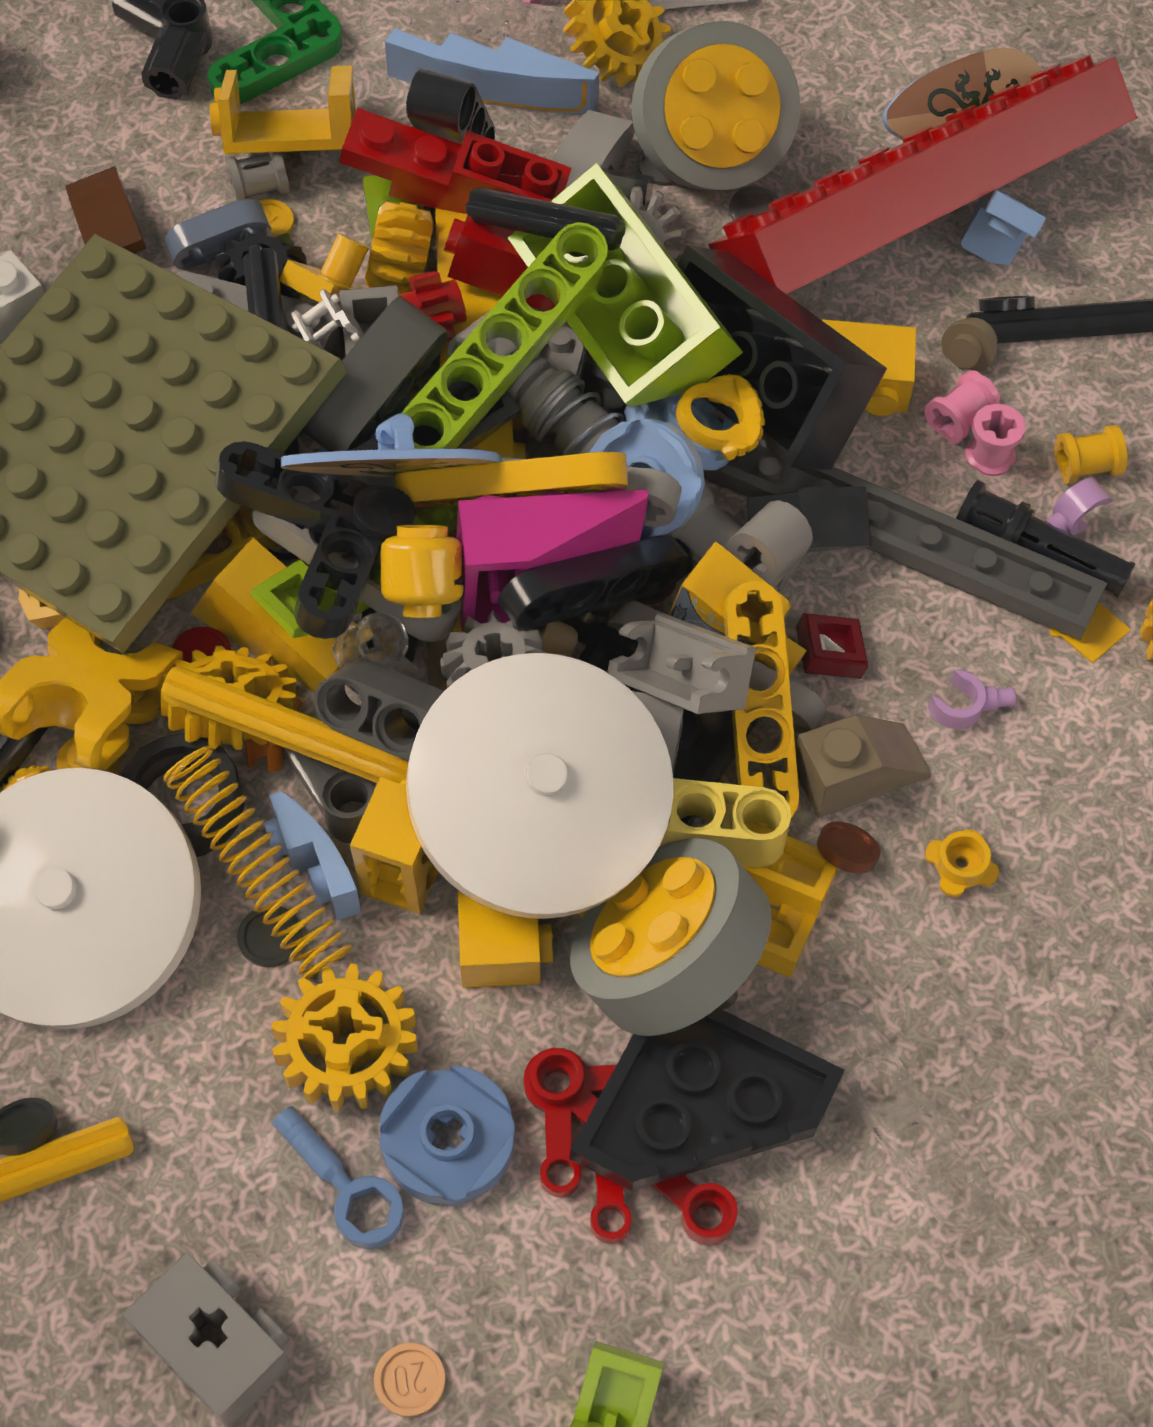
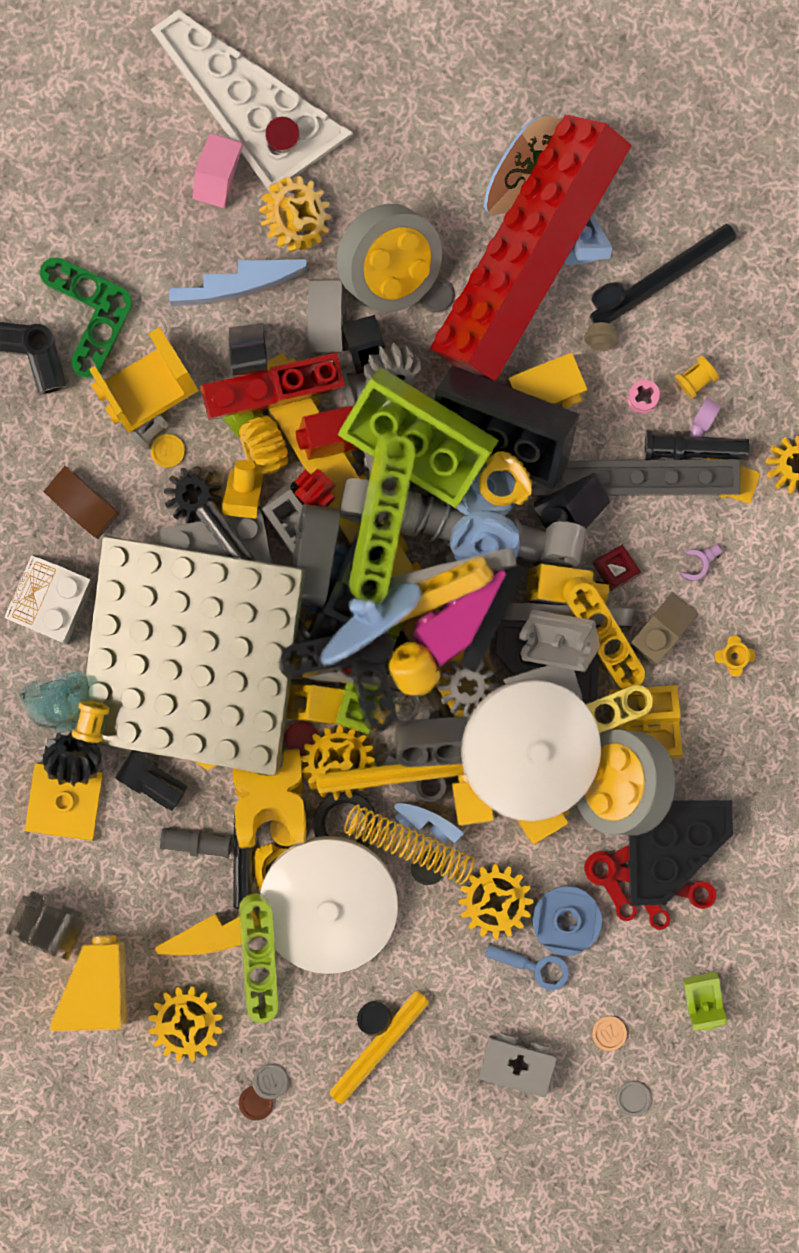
camera: 25 degrees left, 25 degrees up
sand blue beam [165,199,271,270] -> none
white piece [291,289,364,349] -> none
black axle [465,187,626,251] -> none
copper piece [816,821,881,874] -> none
bright pink bush [924,370,1001,444] -> none

